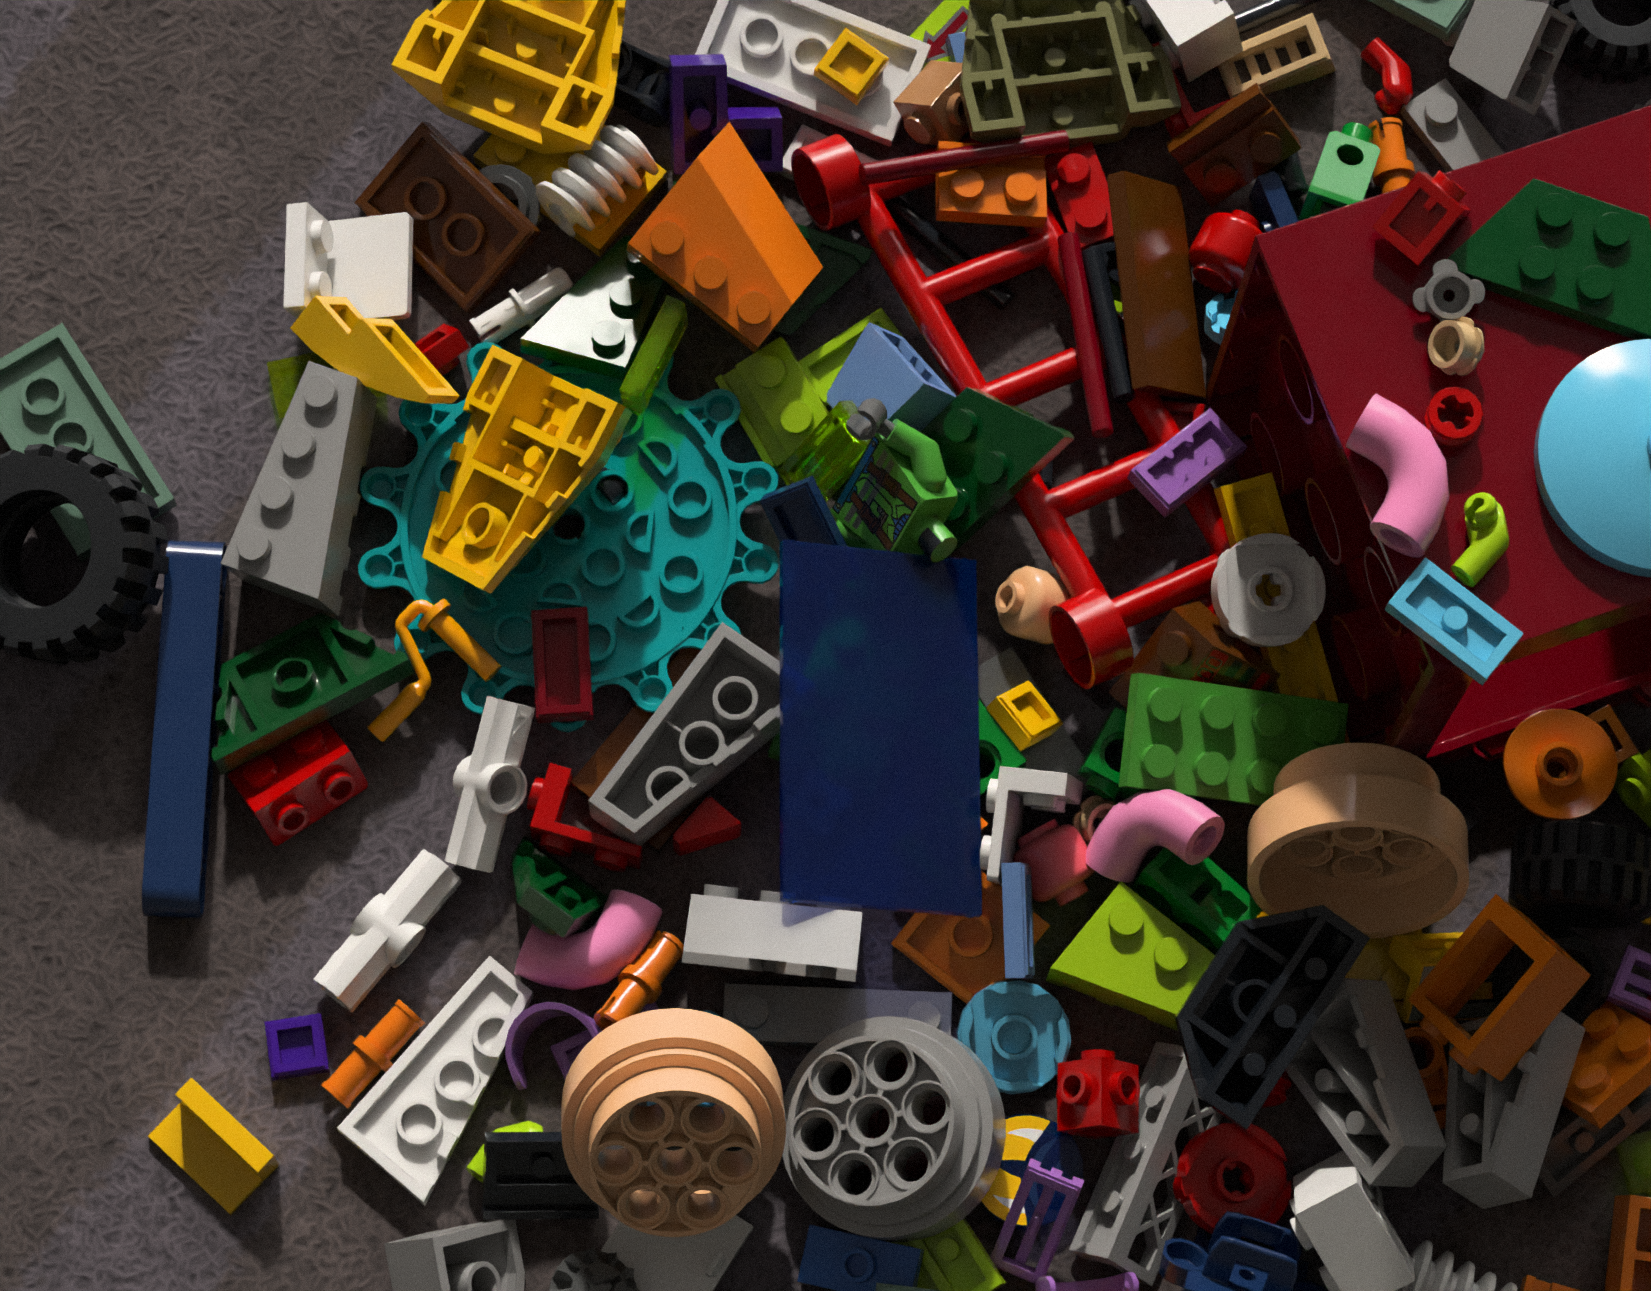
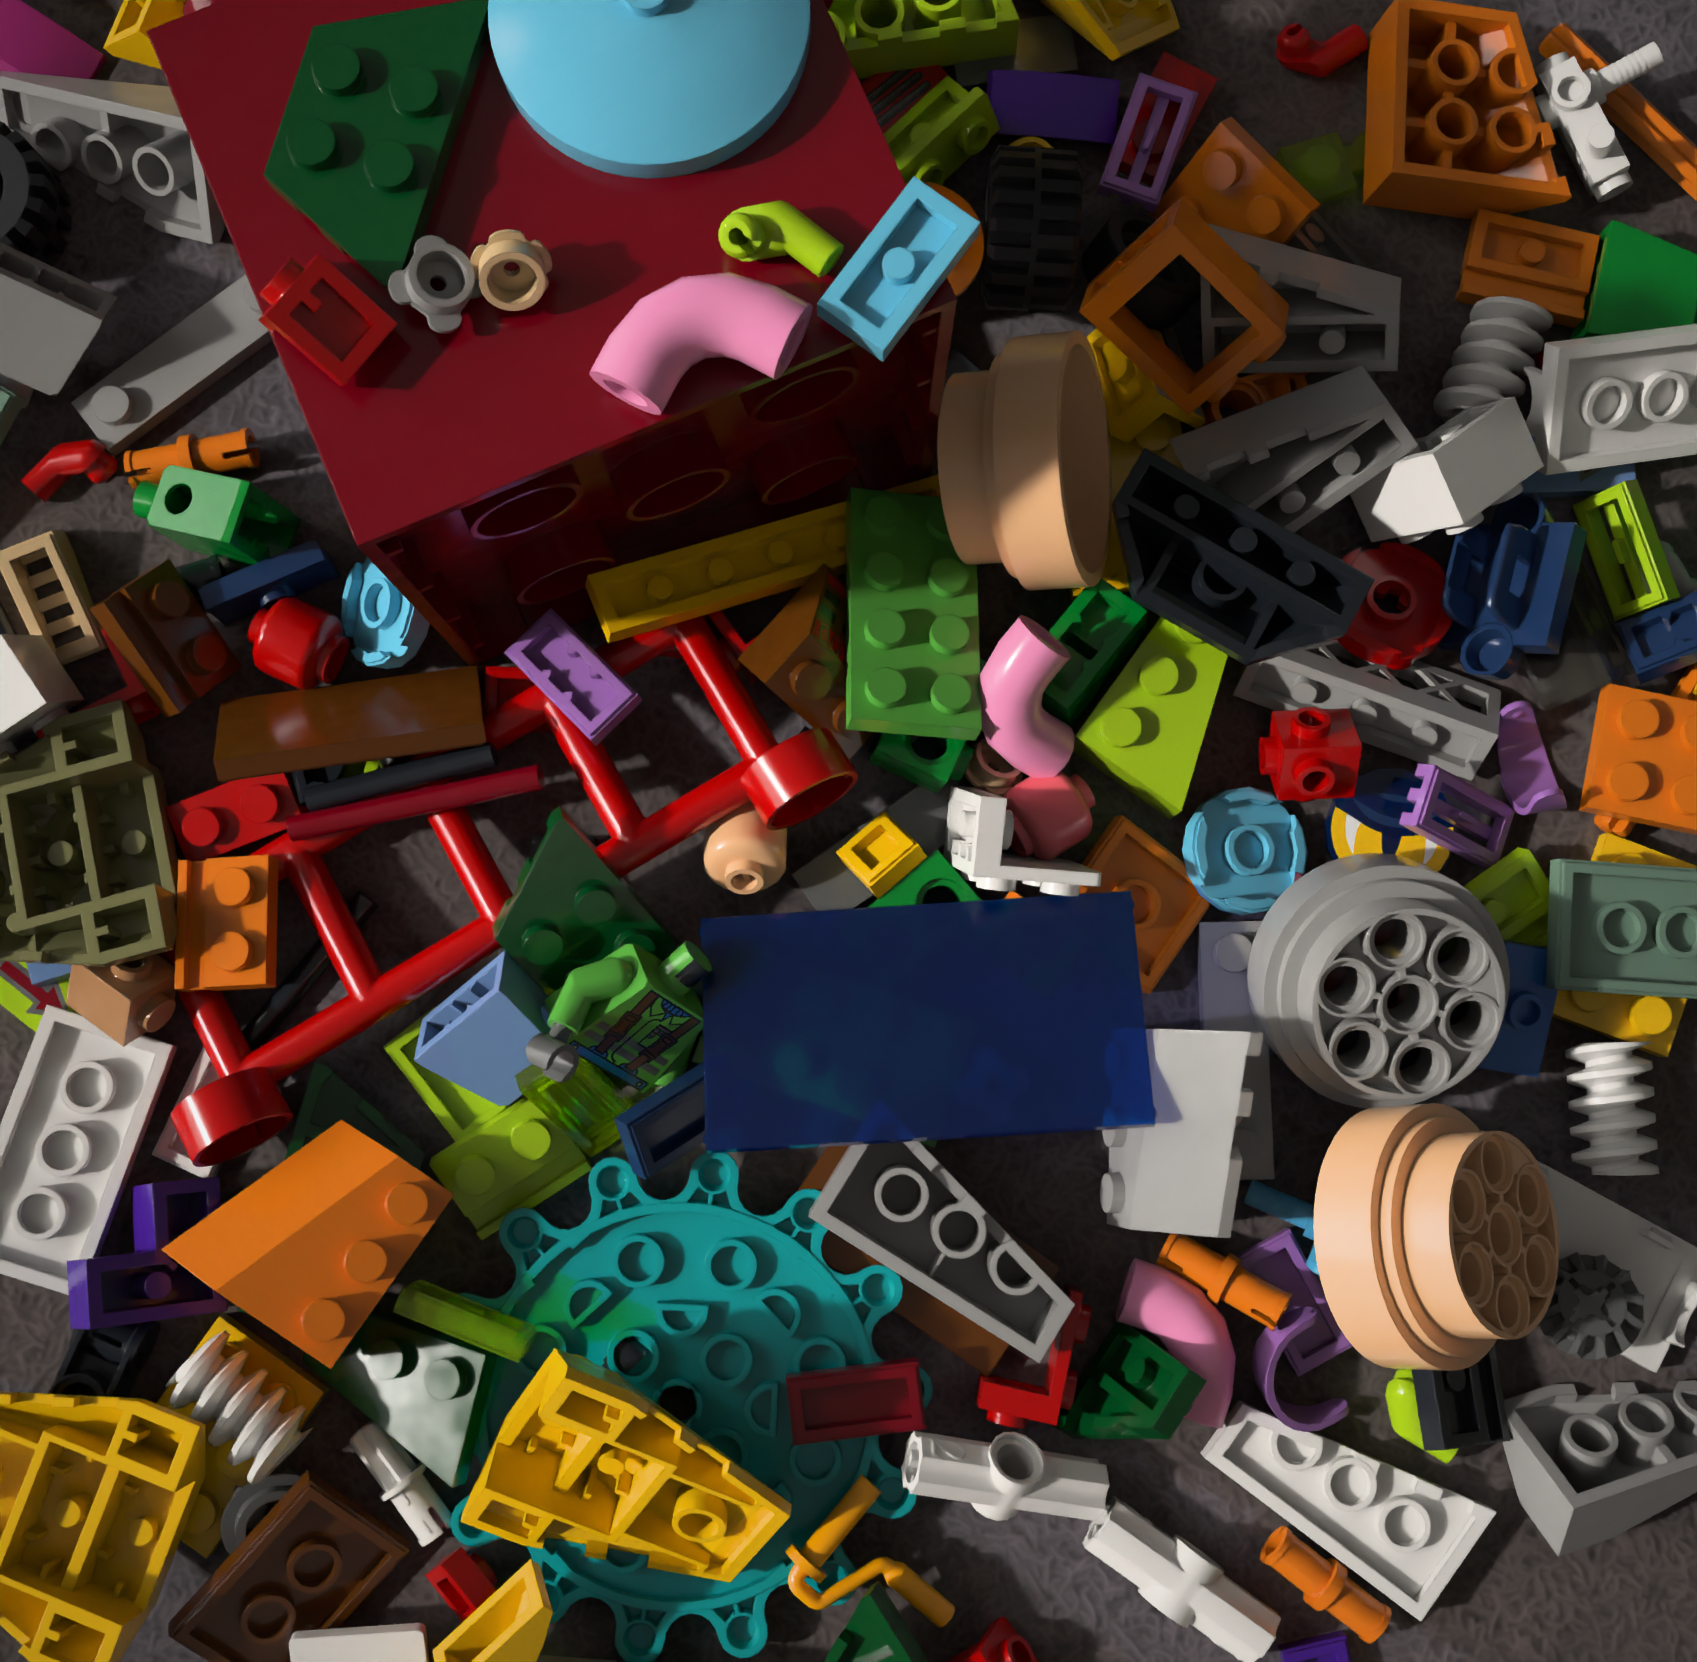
camera: 90 degrees left, 10 degrees up
red slope [673,796,742,856] -> none
yellow tile [813,27,889,105] -> none
dark red bar [859,130,1069,186] -> none
medium blue tile [1001,862,1035,979] -> none
white plate [1211,533,1326,647] -> none
red bush [1423,386,1483,448] -> none

